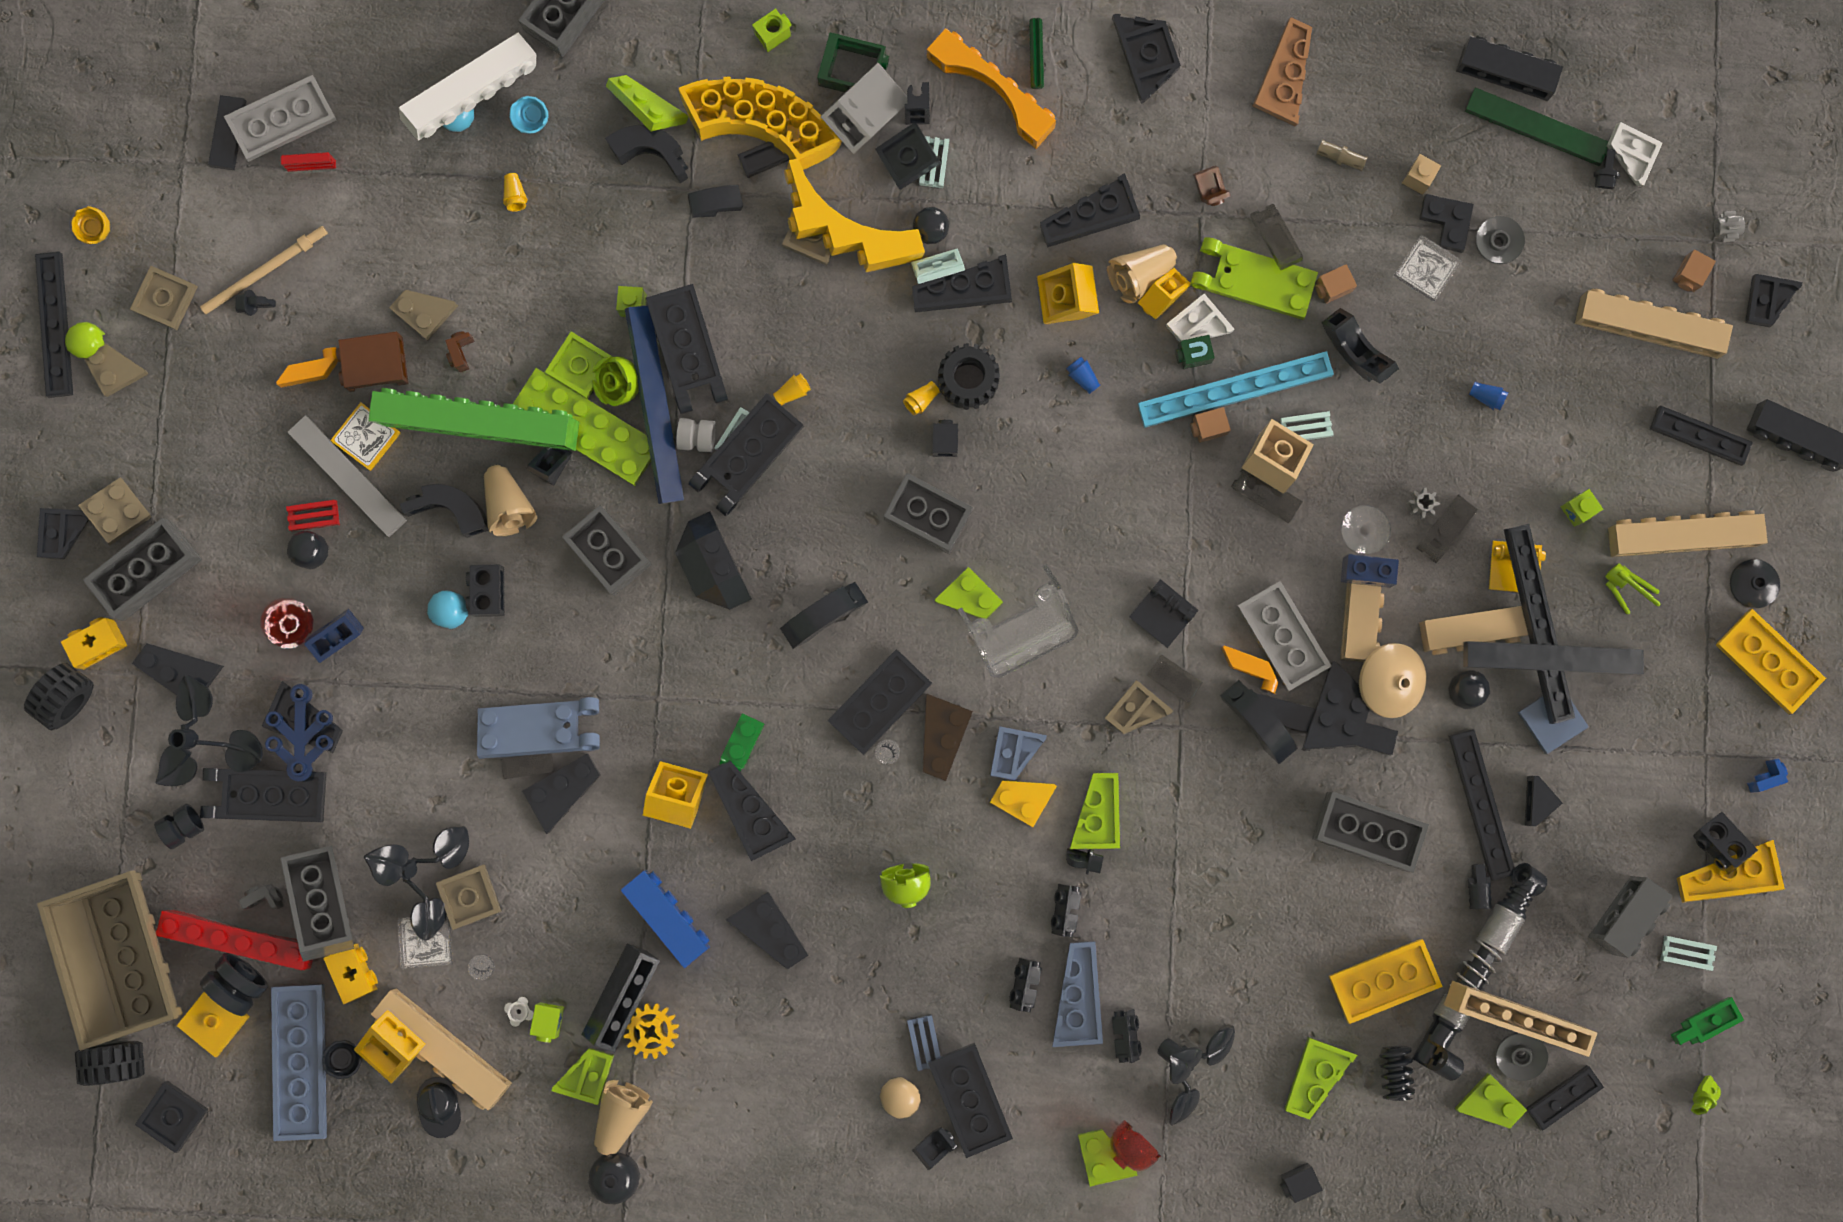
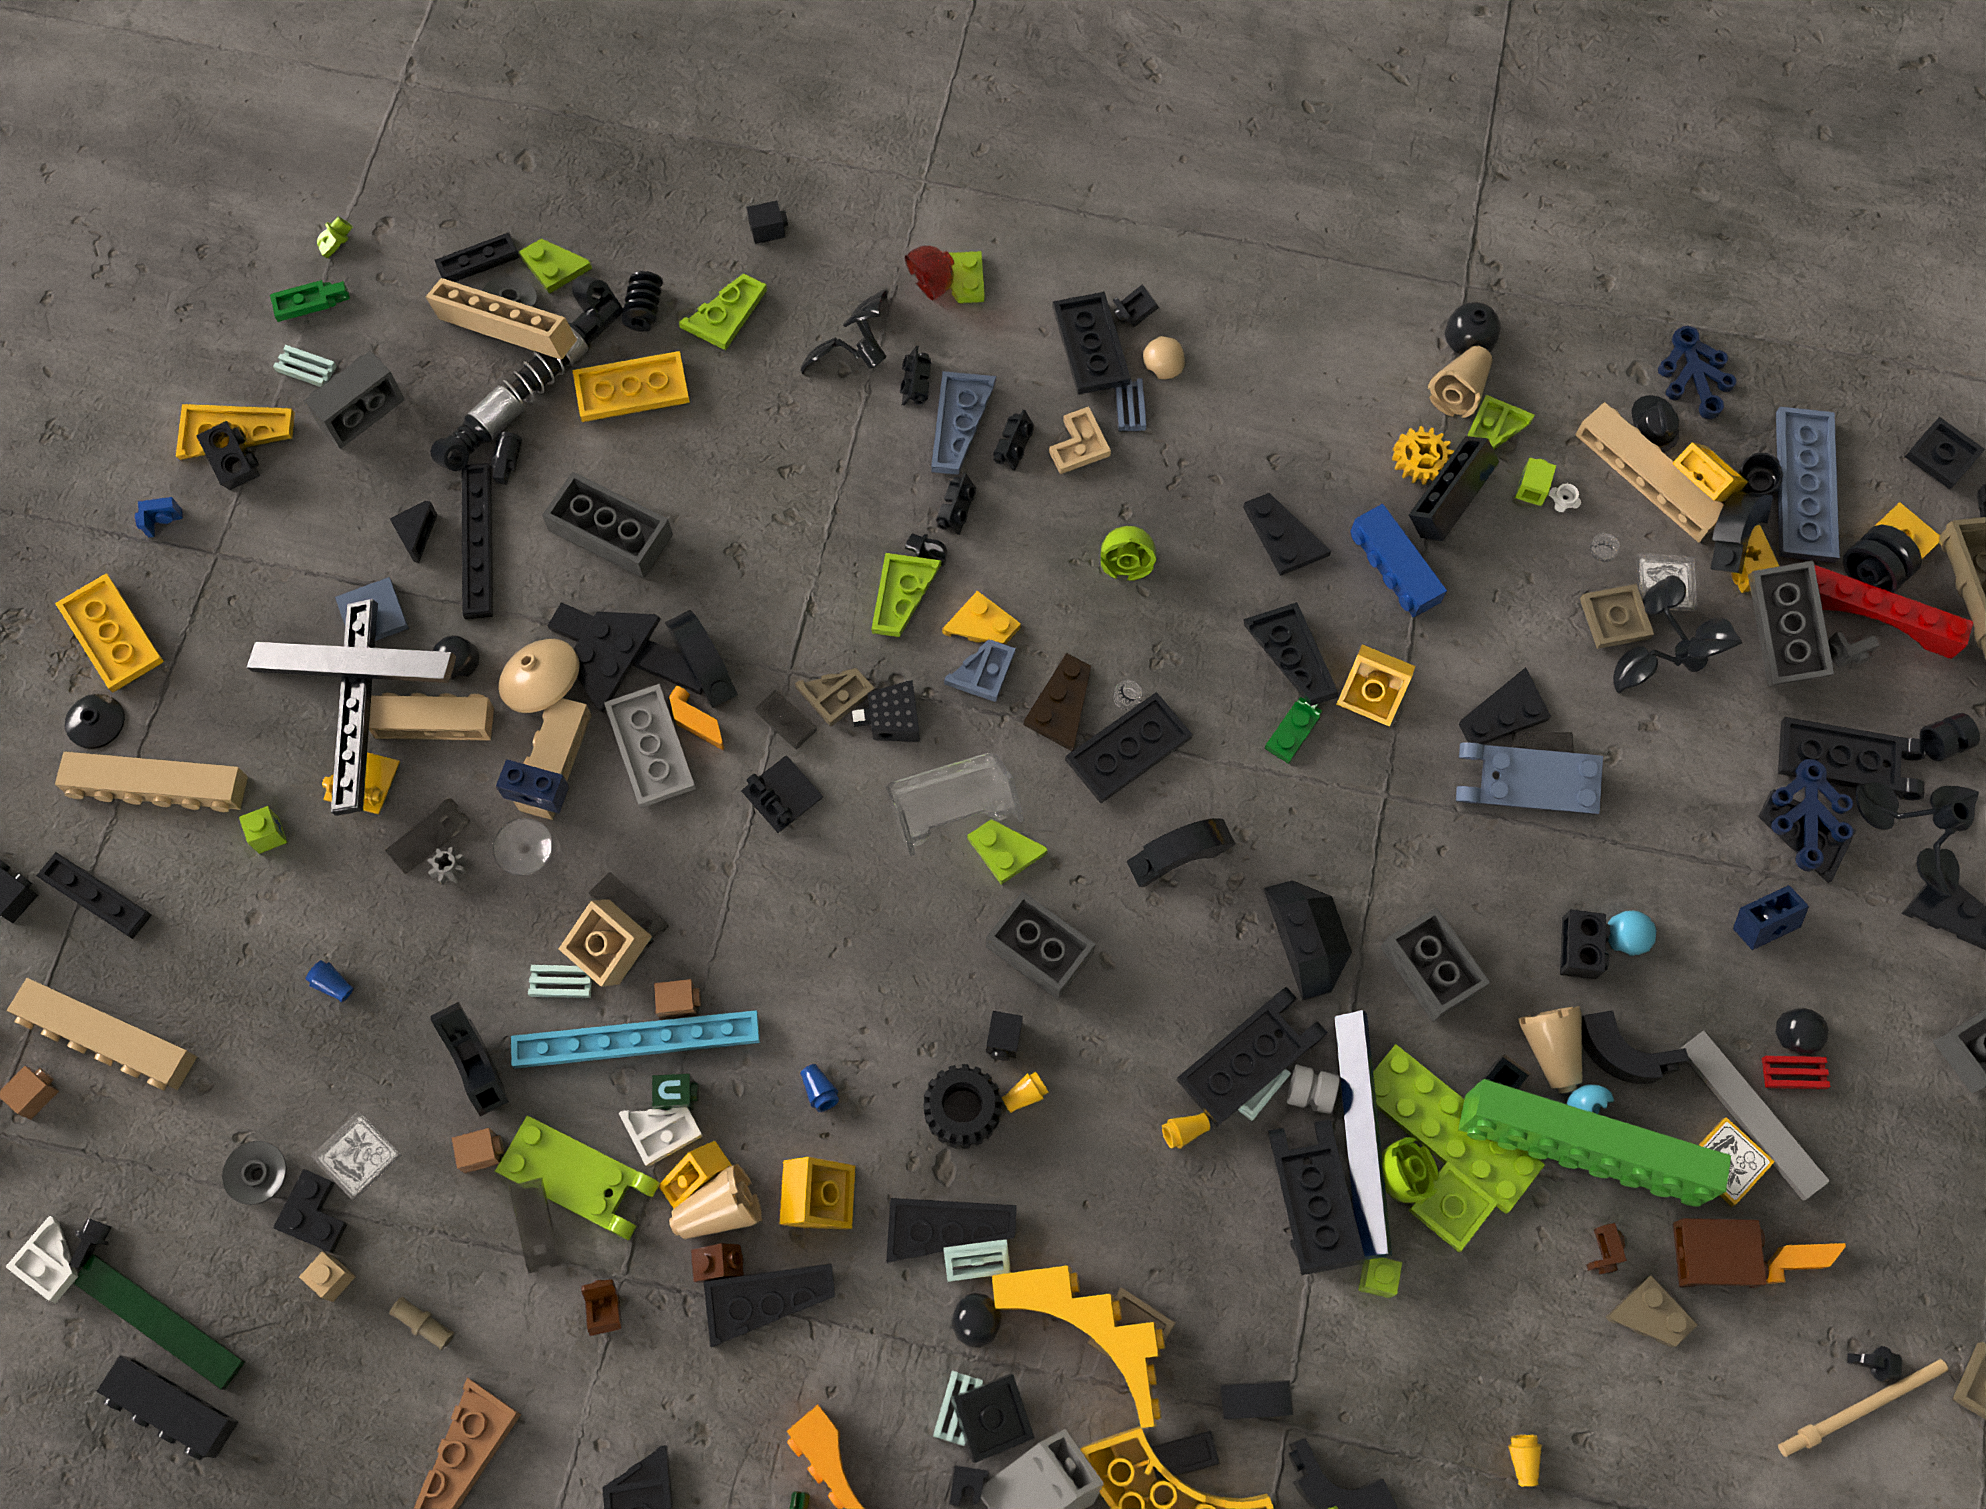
camera: 175 degrees left, 15 degrees down
clear red cylinder [260,598,314,648] -> none
lime plant [1604,563,1661,614] -> none
none -> reddish brown bracket [691,1243,743,1283]
none -> black torso [852,680,920,742]
none -> tan plate [1049,406,1111,474]
none -> medium azure hair [1567,1084,1614,1114]
none -> dark blue plant [1658,326,1736,419]
none -> black arch [1710,491,1773,574]

